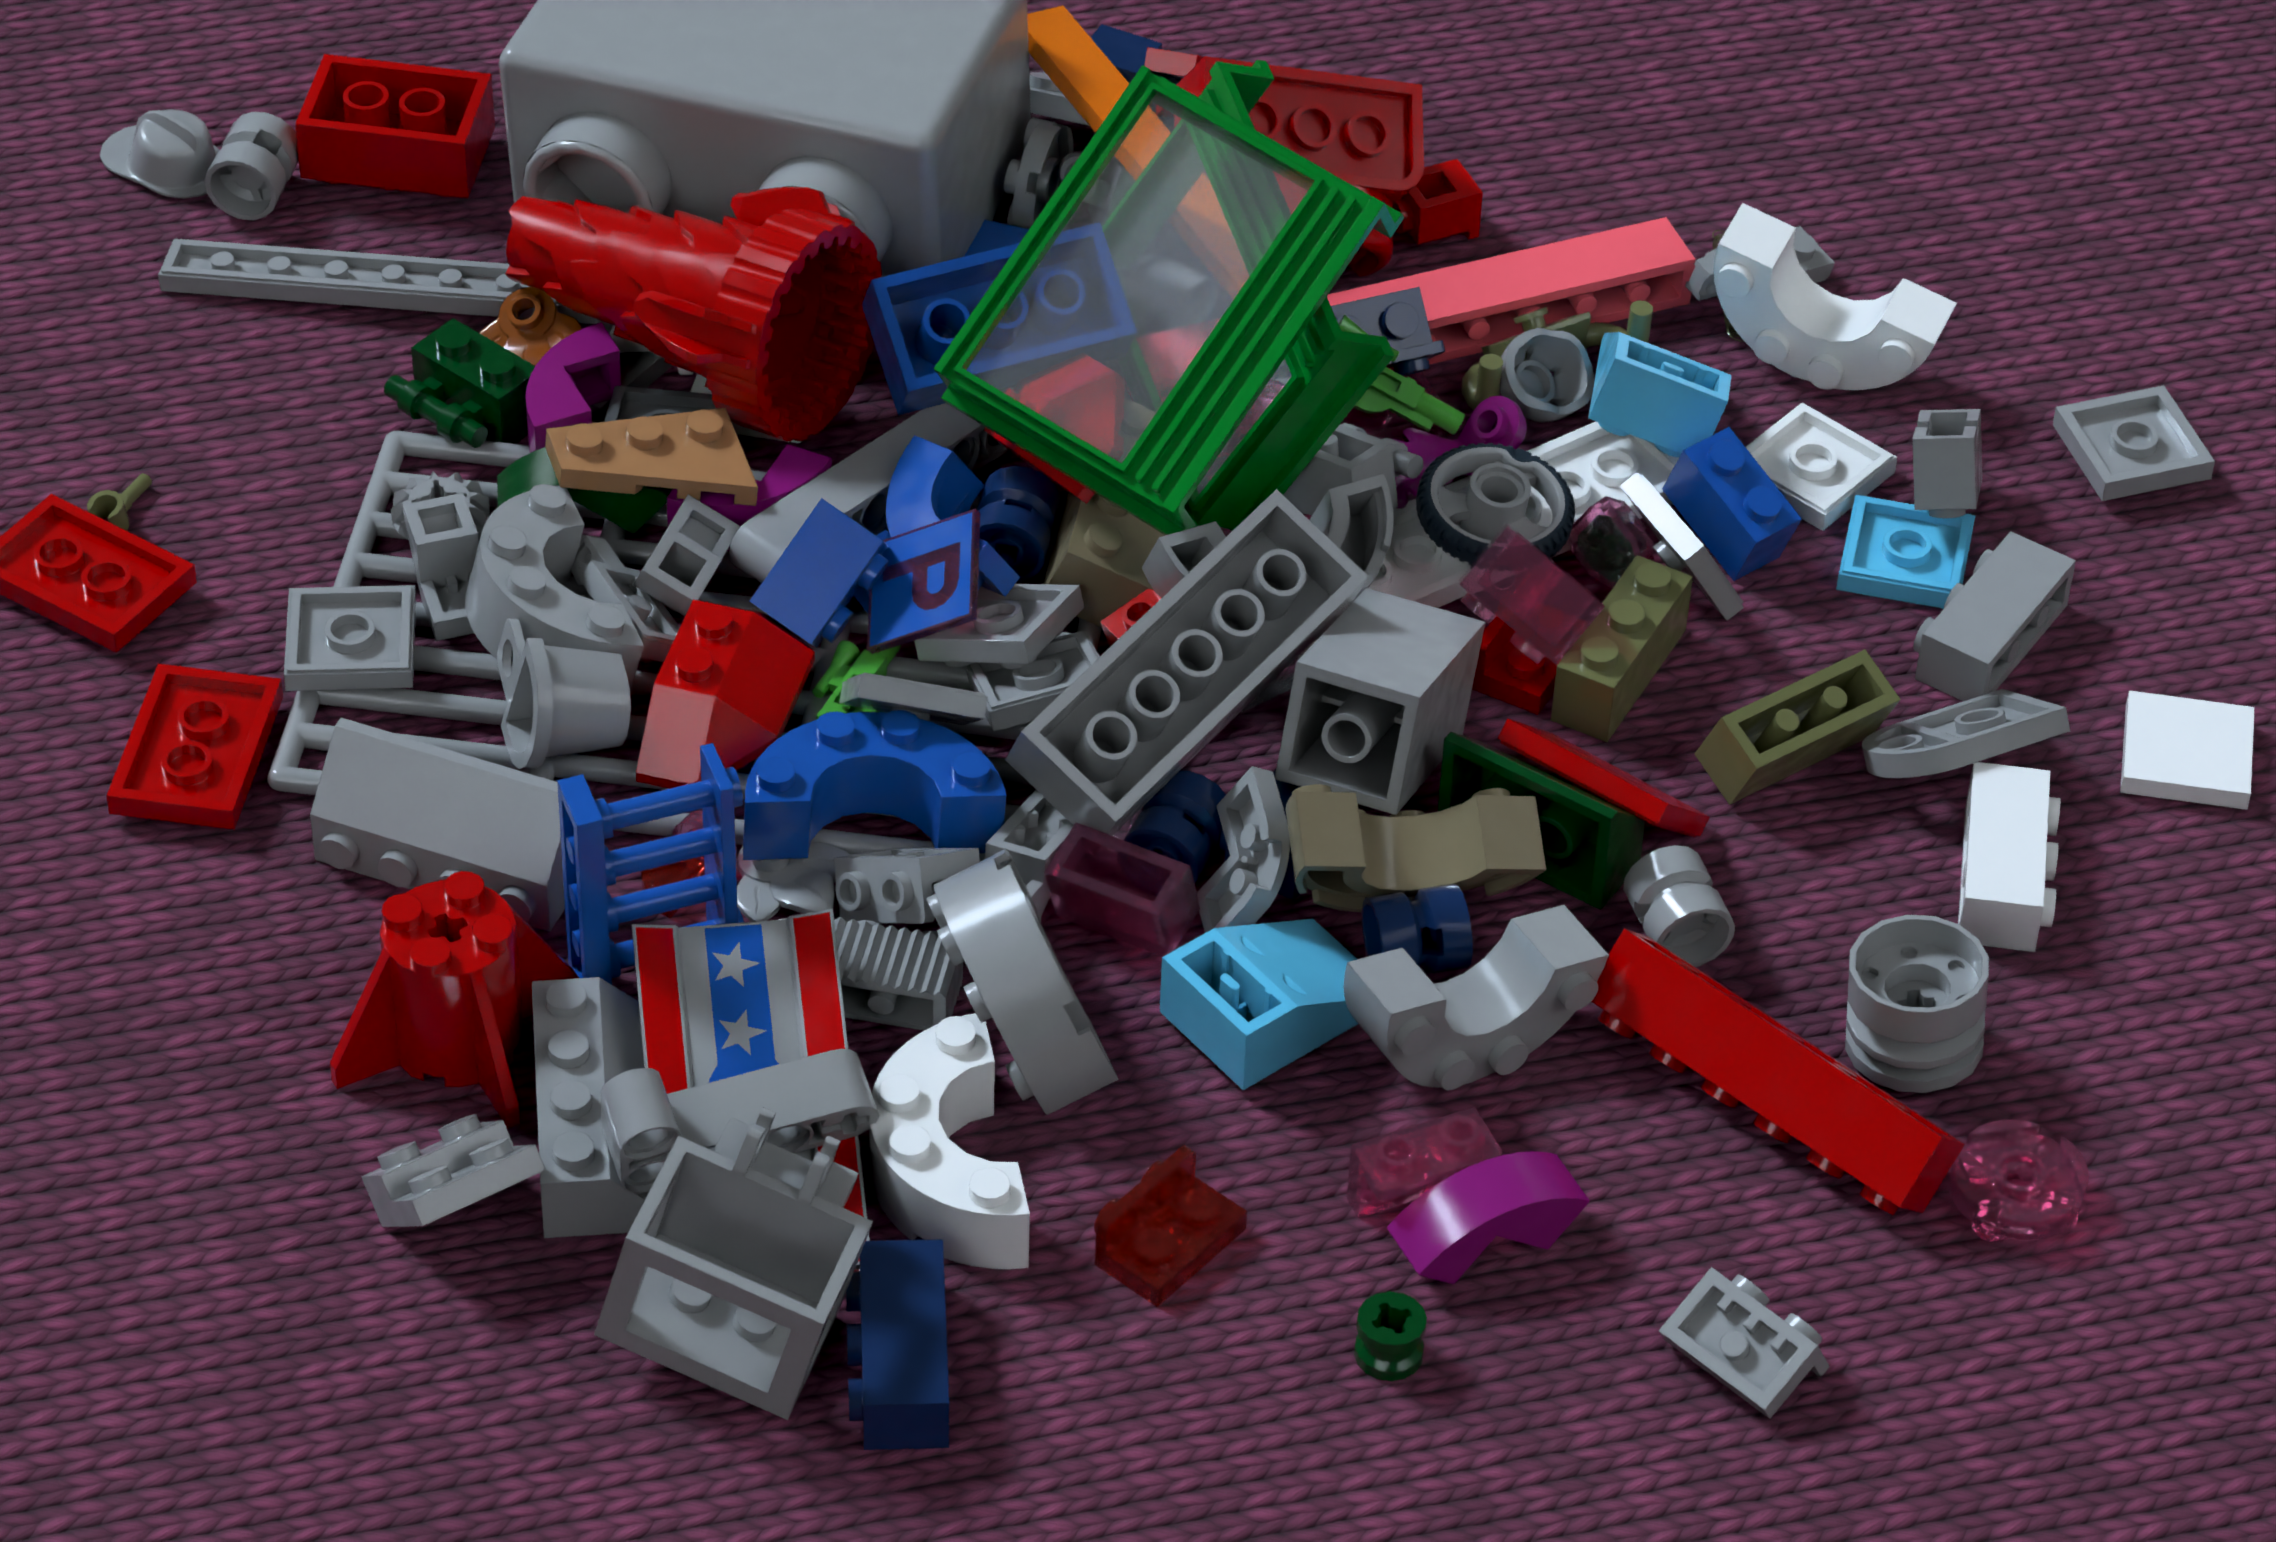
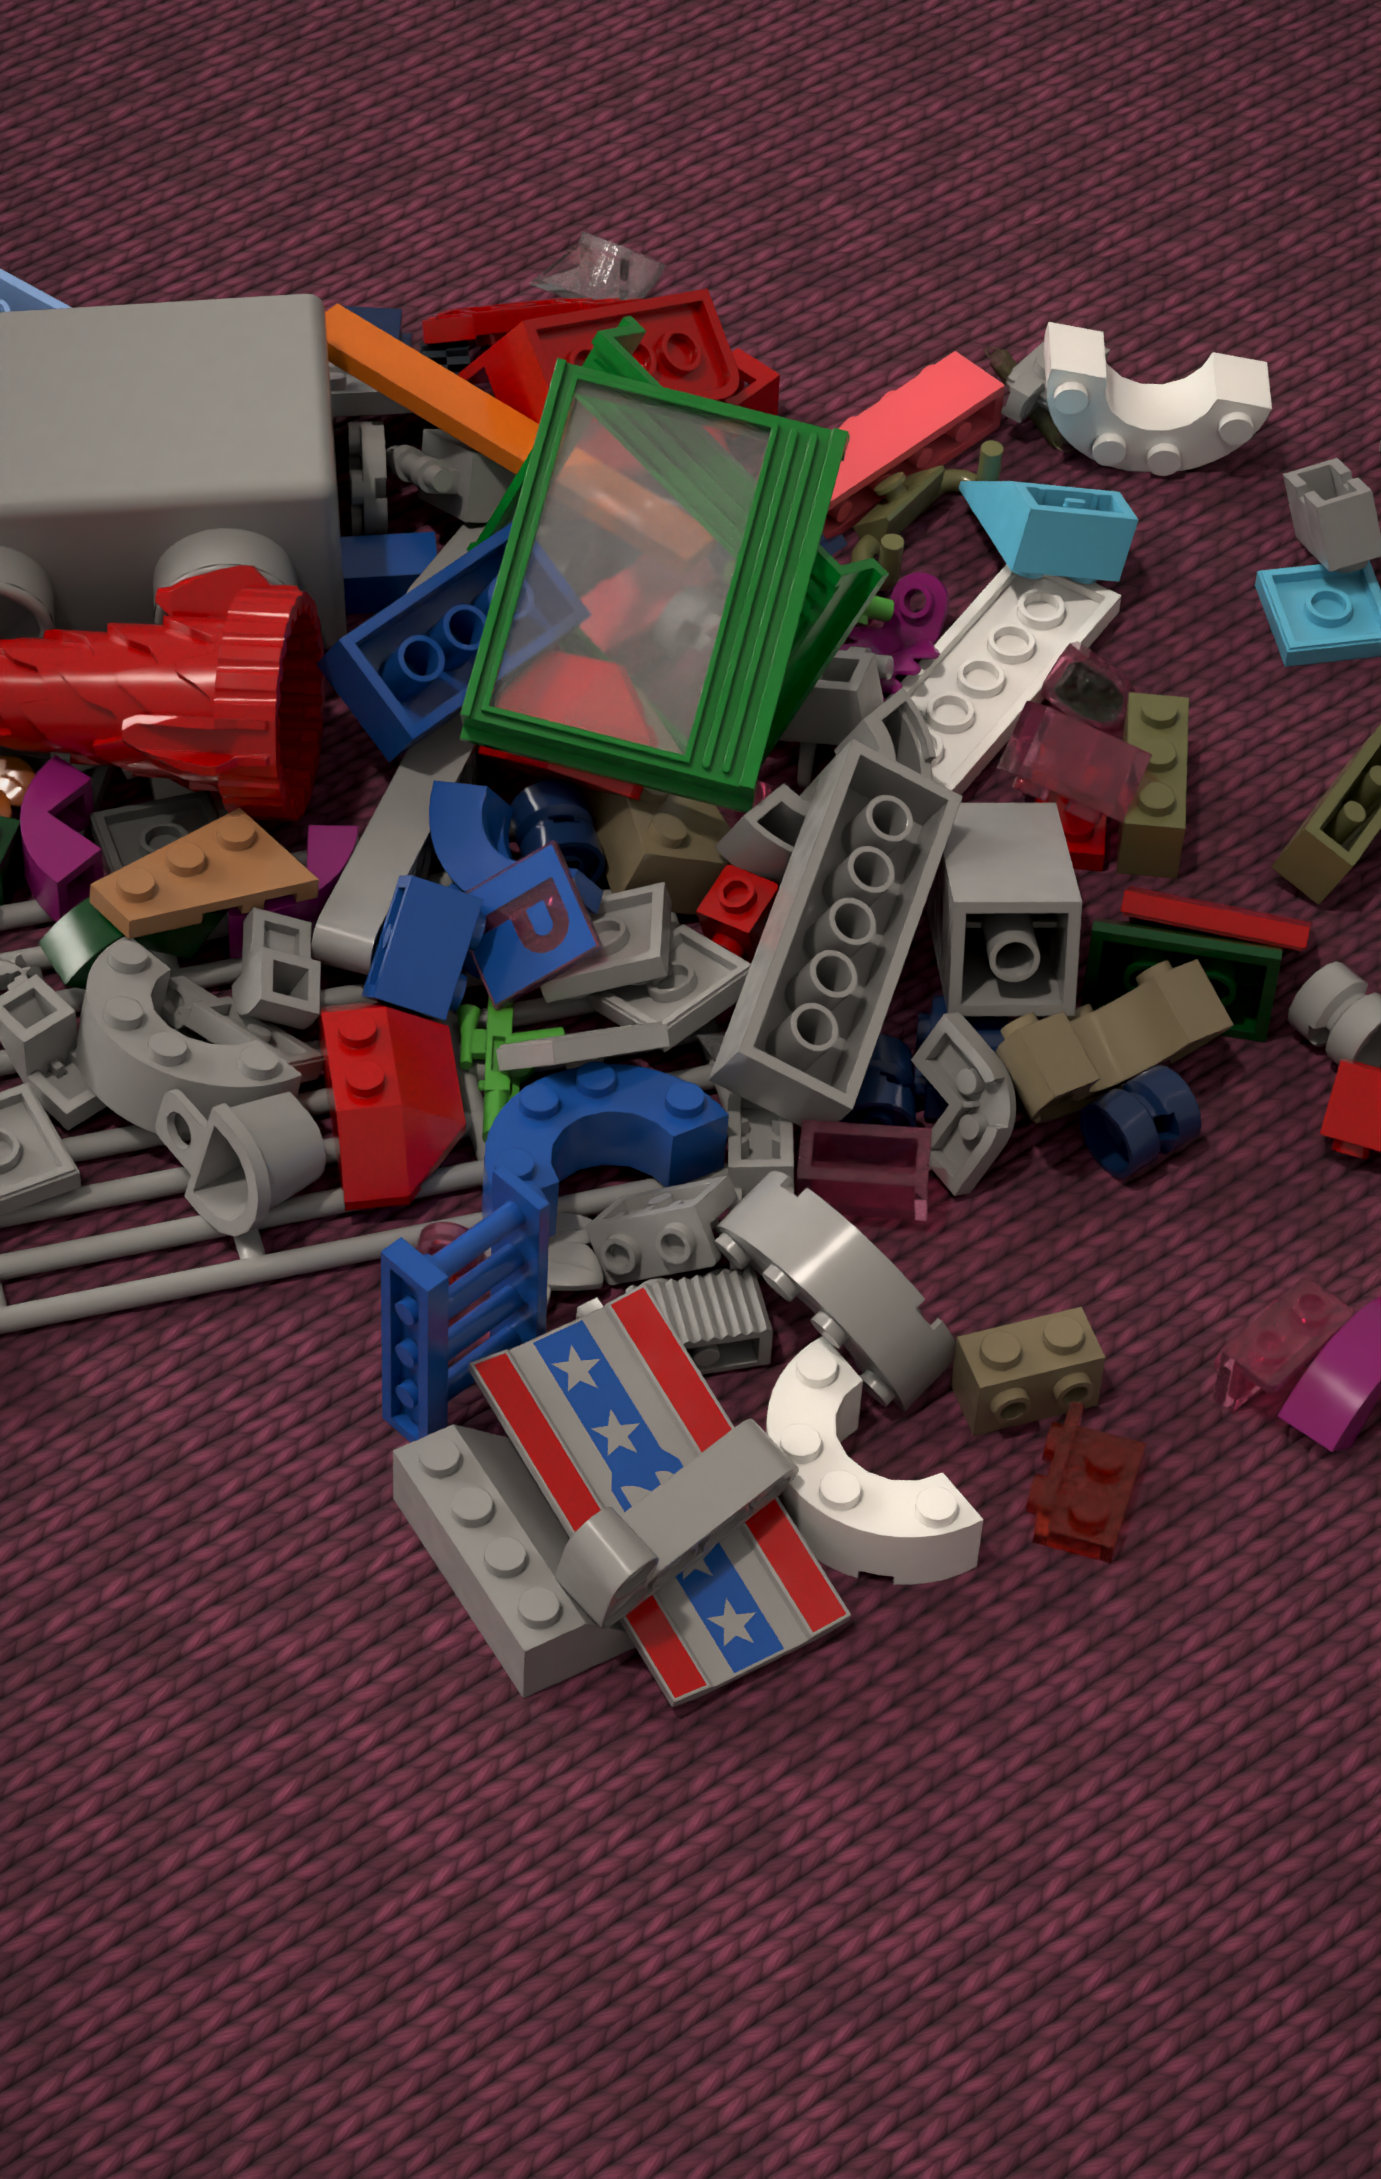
camera: 25 degrees left, 5 degrees up
light grey slope [310,717,565,932] -> none
red brick [330,871,579,1128] -> none
light grey plate [361,1114,546,1227] -> none
light grey piece [594,1107,873,1420] -> none
dark blue brick [846,1239,949,1450] -> none
medium azure slope [1160,919,1358,1090] -> none
light grey brick [1344,905,1609,1090] -> none
dark green wheel [1354,1291,1427,1381] -> none
light grey wheel [1416,443,1575,571] -> none
light grey helmet [1500,328,1594,423] -> none
light grey plate [1620,473,1744,621] -> none
blue brick [1662,427,1802,581] -> none
white tile [1746,403,1897,531] -> none
none -> clear slope [529,232,666,300]
none -> dark tan brick [950,1307,1106,1436]

